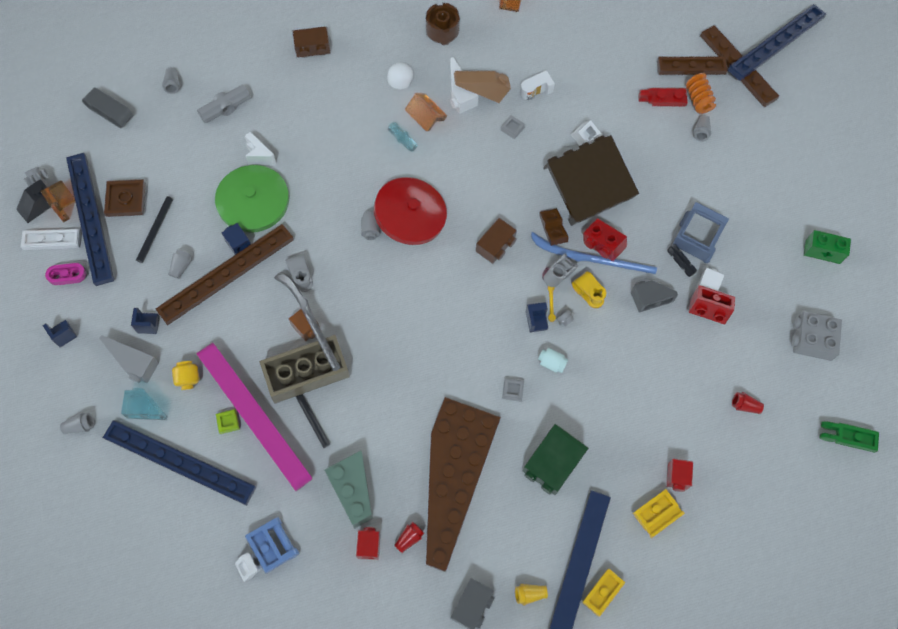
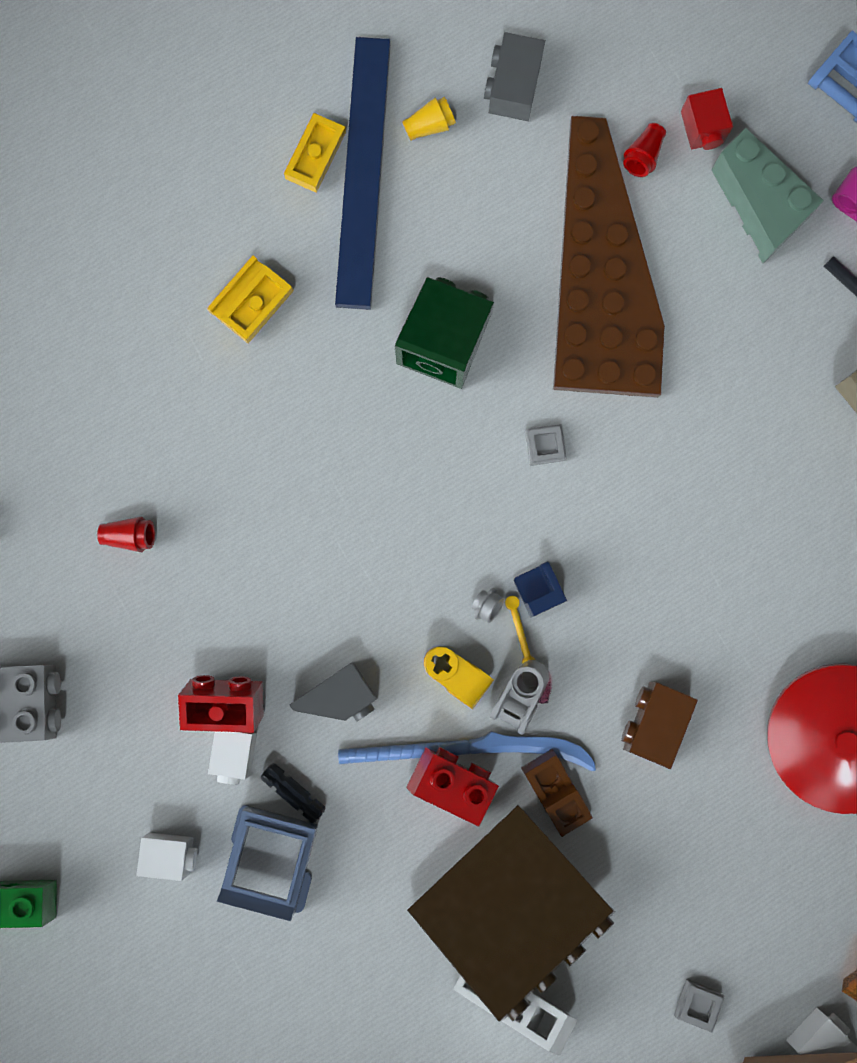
camera: 165 degrees right, 15 degrees up
light aqua brick [538,347,569,373] -> none
red brick [667,459,693,492] -> none
none -> white brick [136,832,198,881]

